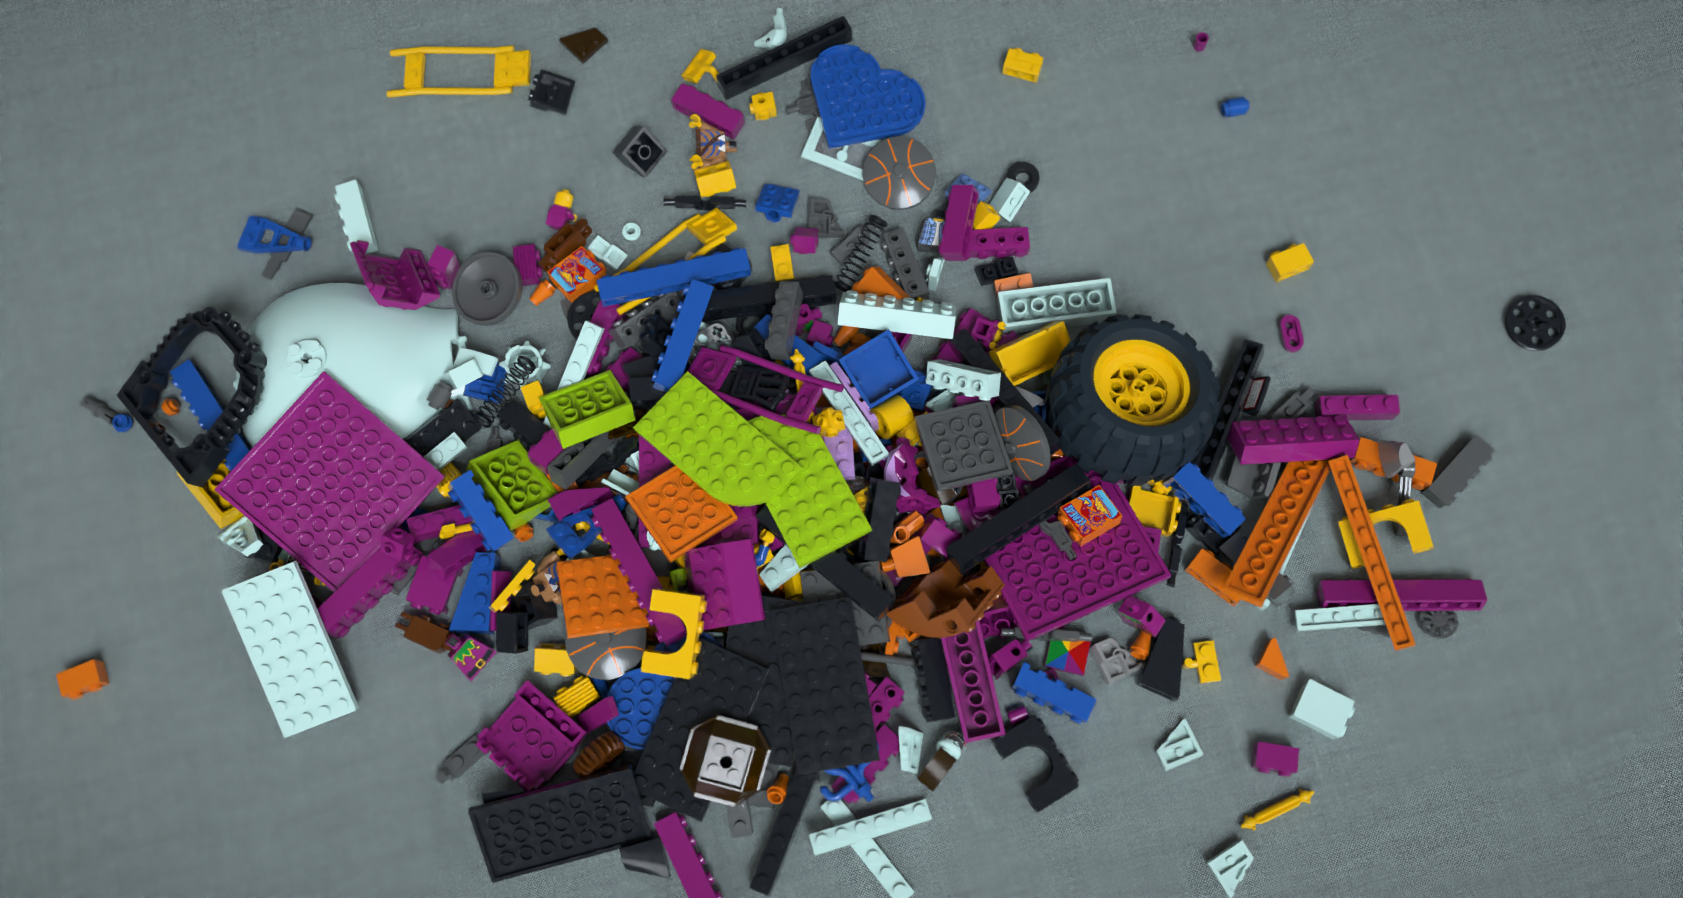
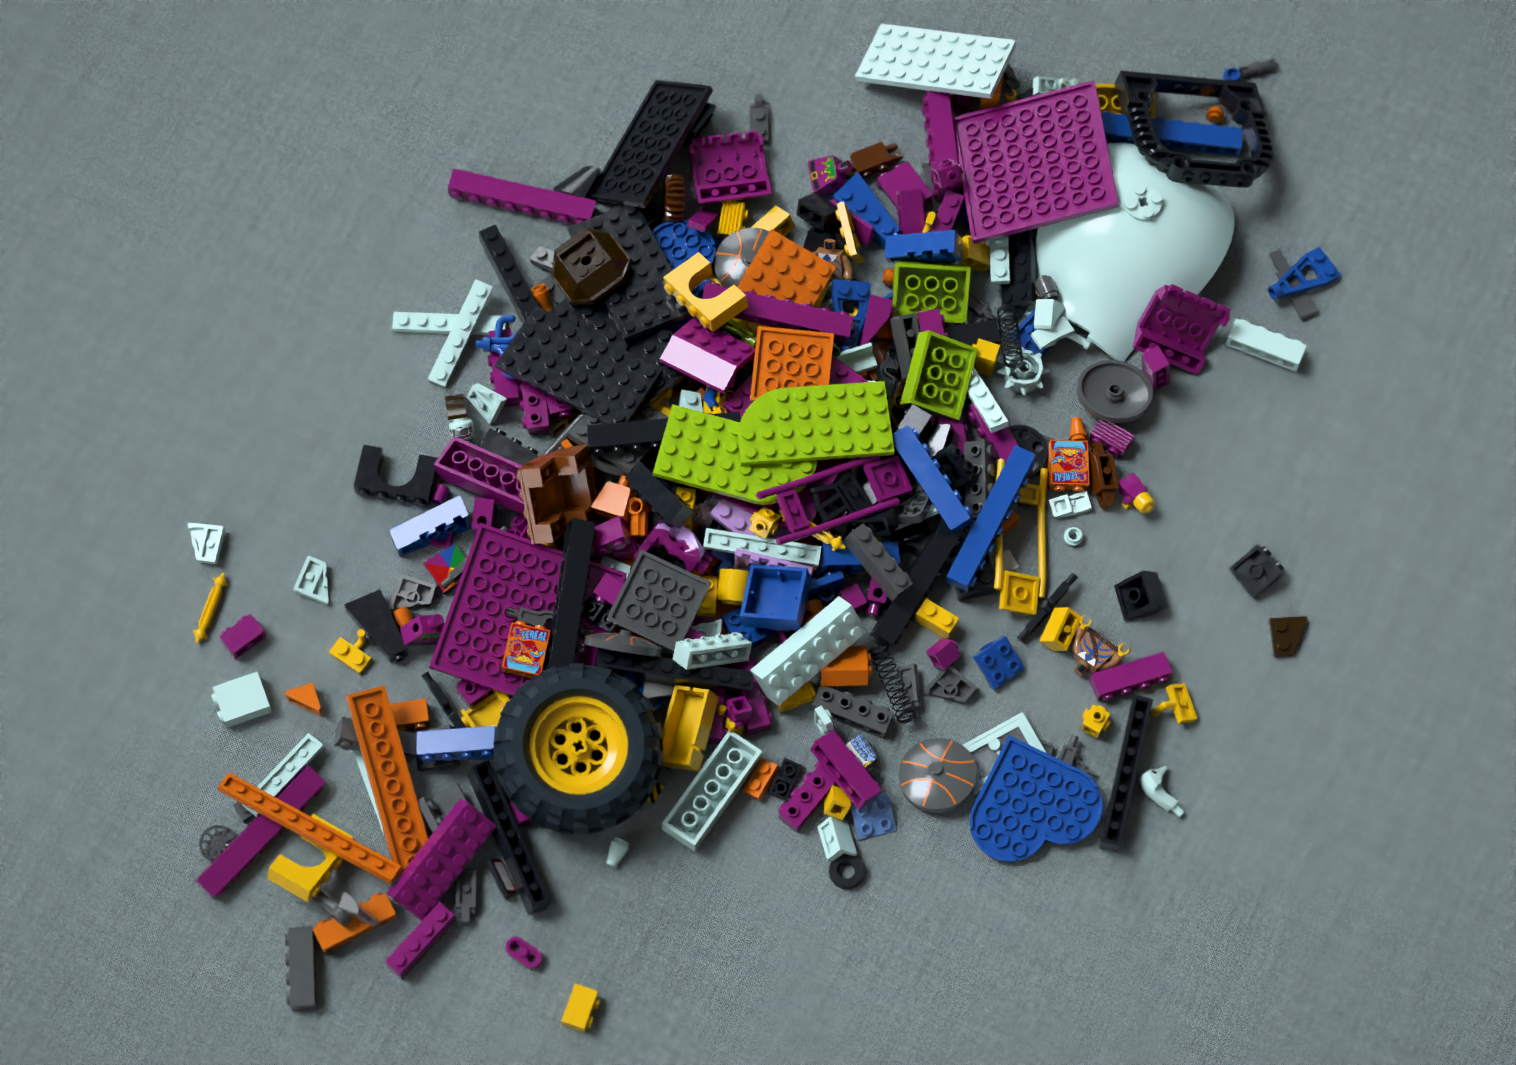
camera: 125 degrees right, 5 degrees down
yellow plate [387,45,531,98] -> none
yellow brick [1002,48,1044,83] -> none

